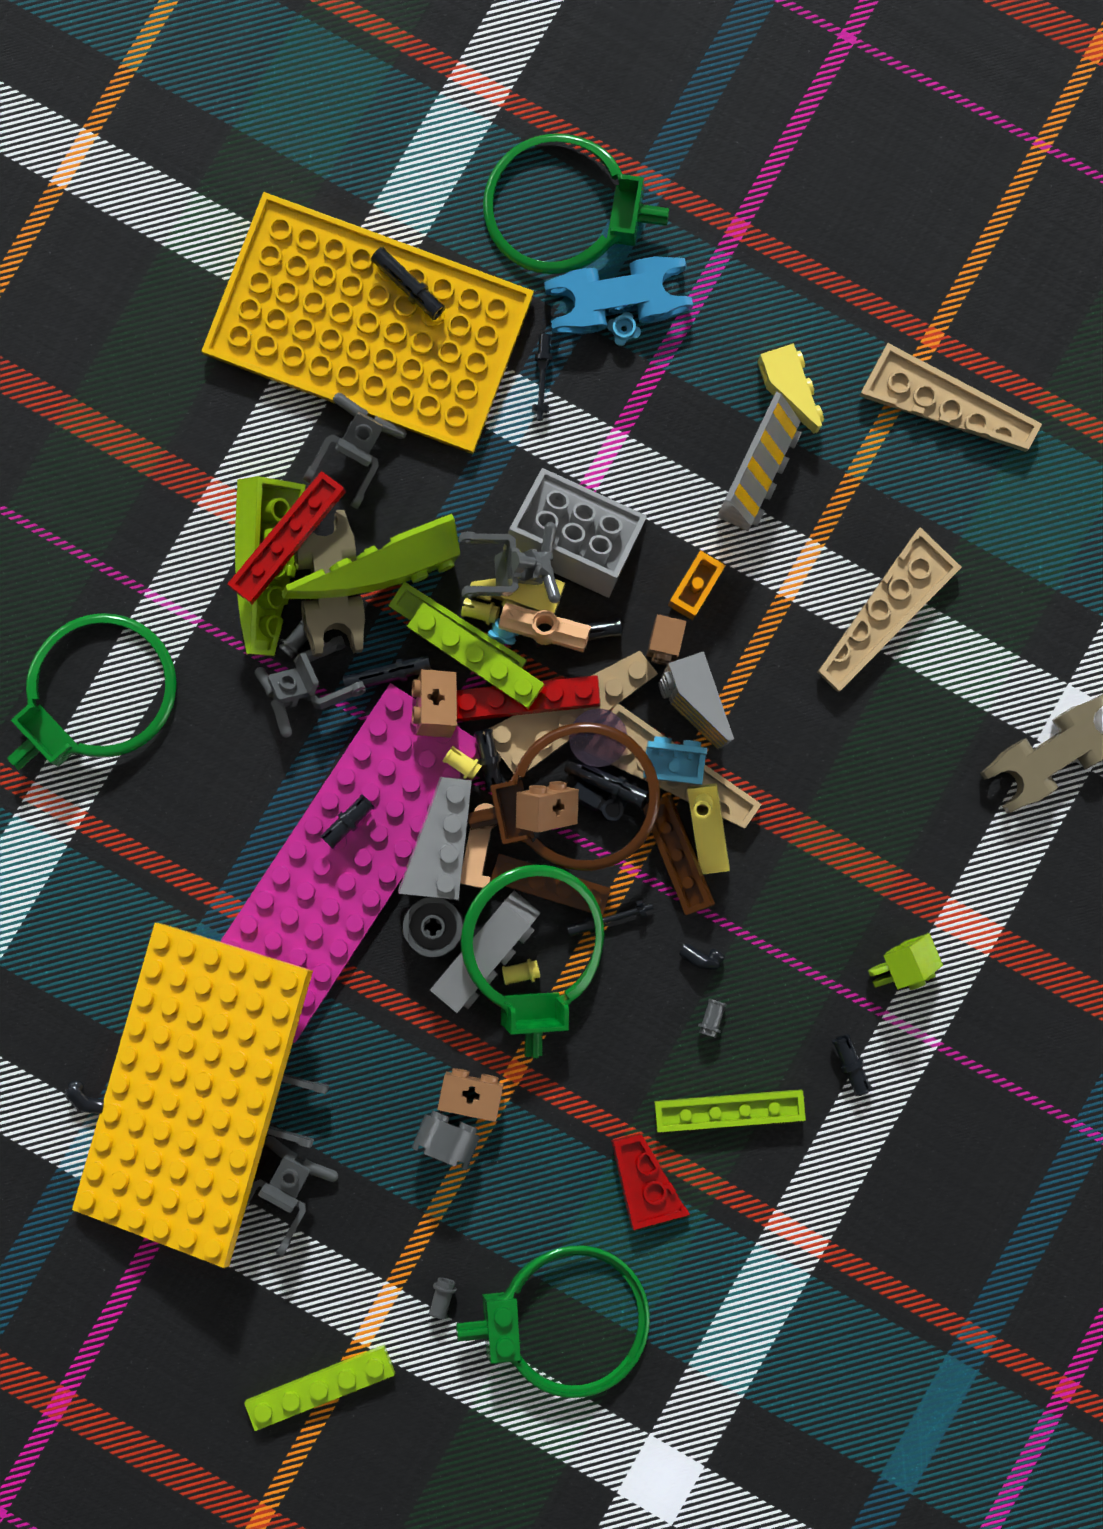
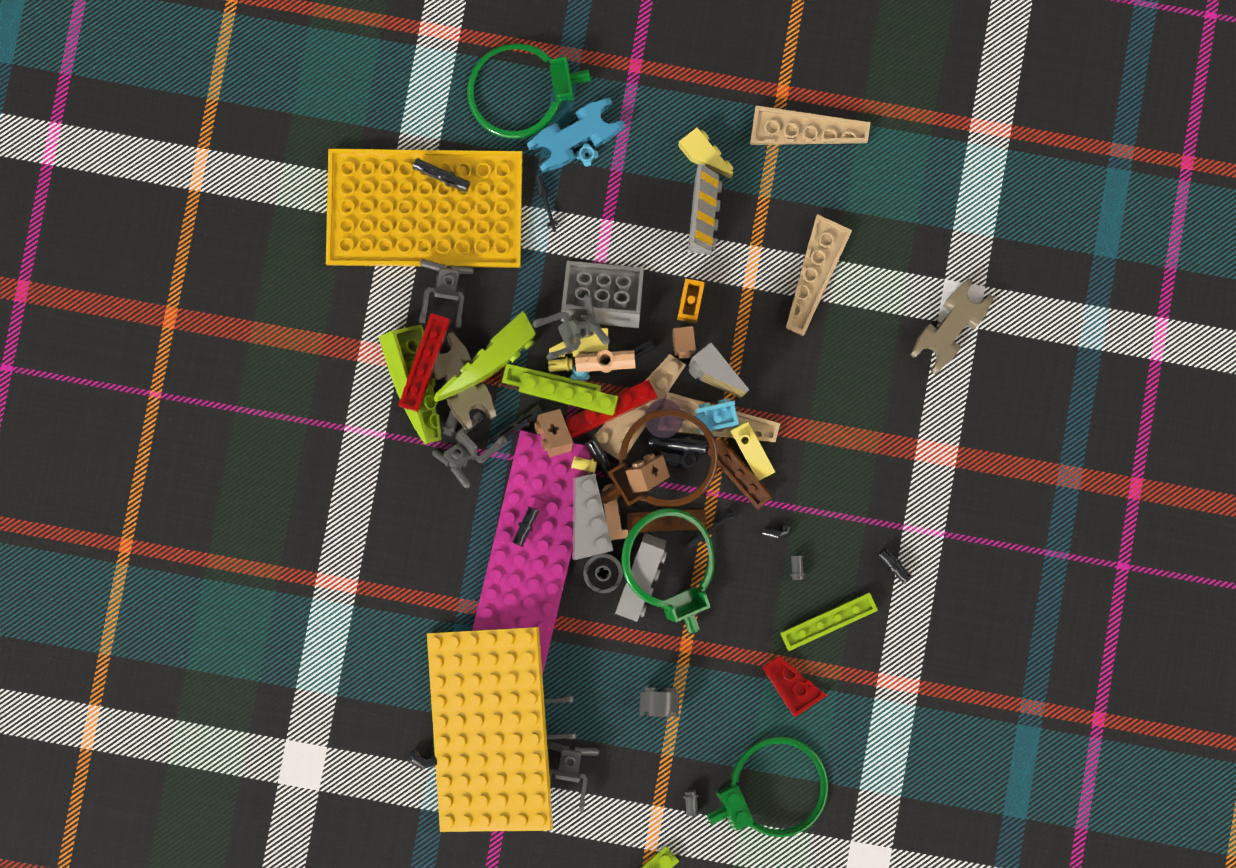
camera: 20 degrees left, 0 degrees up
green brick [7,613,177,771] -> none
medium nougat brick [437,1068,504,1122] -> none
light yellow pin [502,959,540,985] -> none
lime brick [868,933,943,990] -> none

